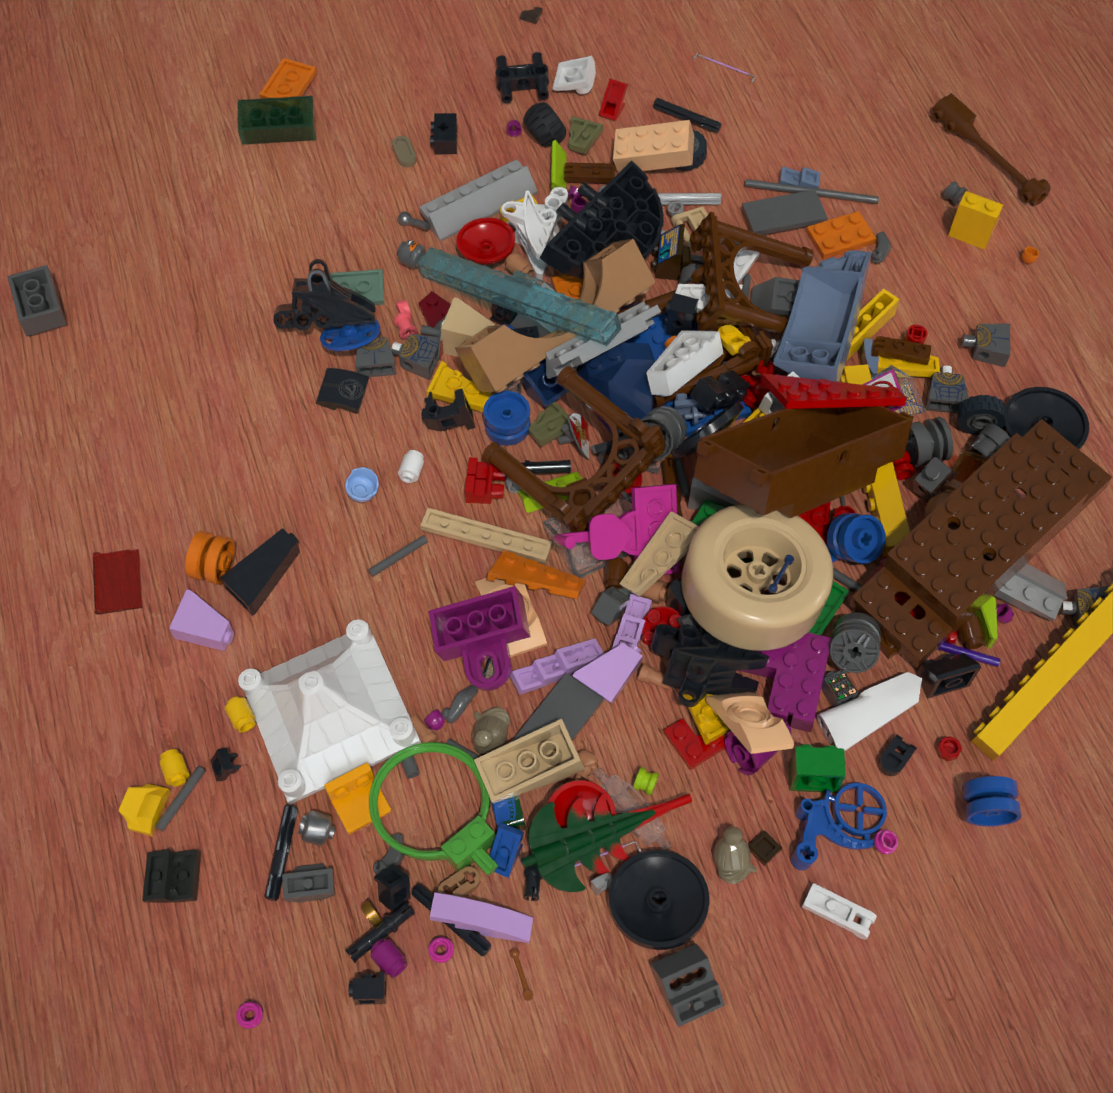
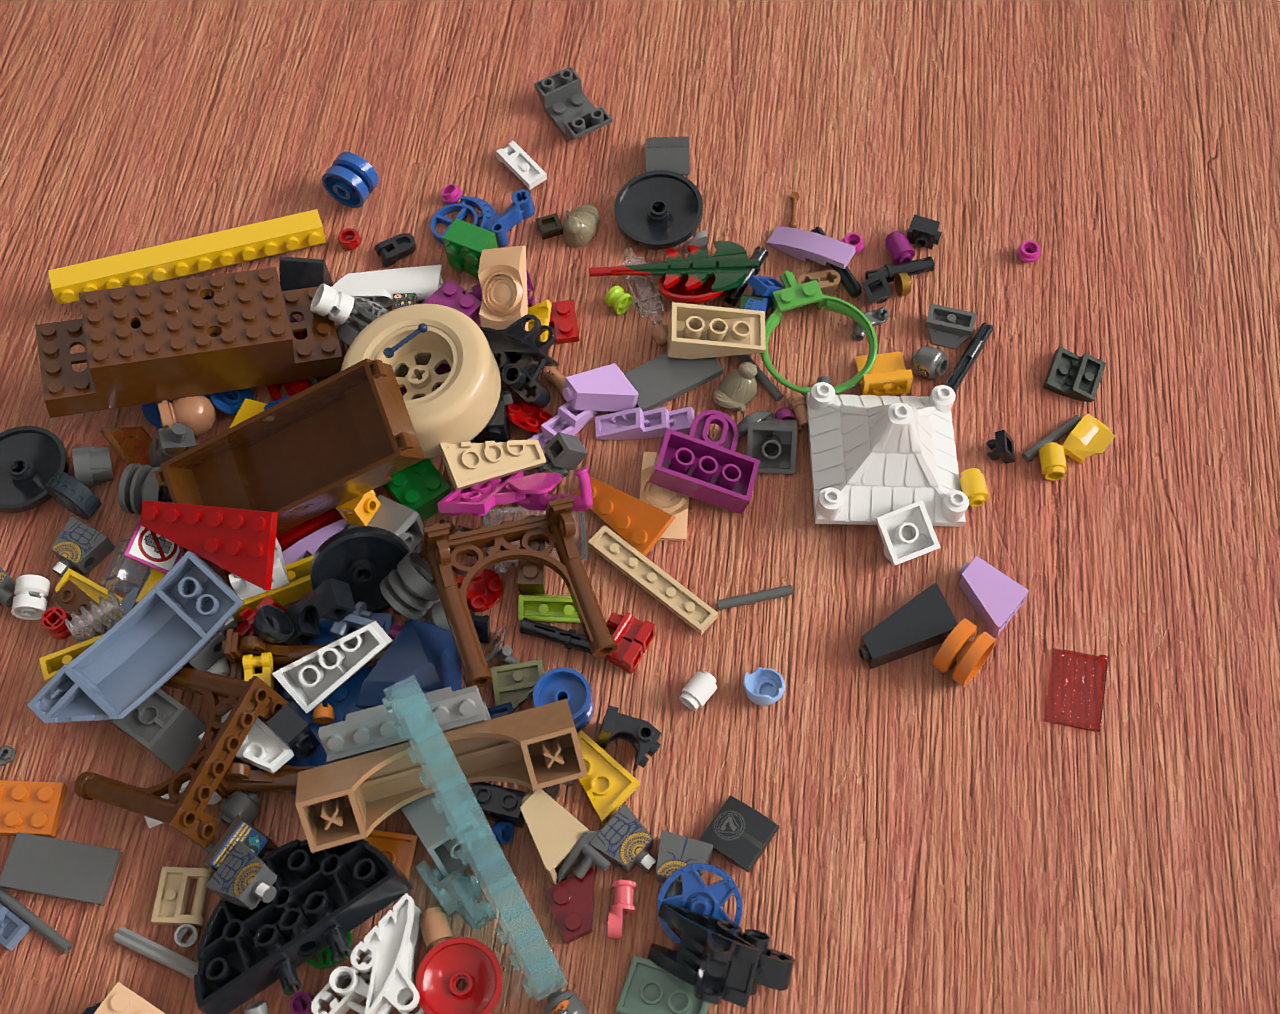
camera: 150 degrees left, 0 degrees up
none -> white wheel [11,575,50,620]
none -> clear piece [65,591,126,643]
none -> dark grey torso [205,841,277,910]
none -> black piece [253,604,294,643]
none -> white wheel [310,283,354,325]
none -> dark grey slope [534,66,612,141]
none -> dark grey slope [747,419,797,474]
none -> white slope [875,500,941,566]

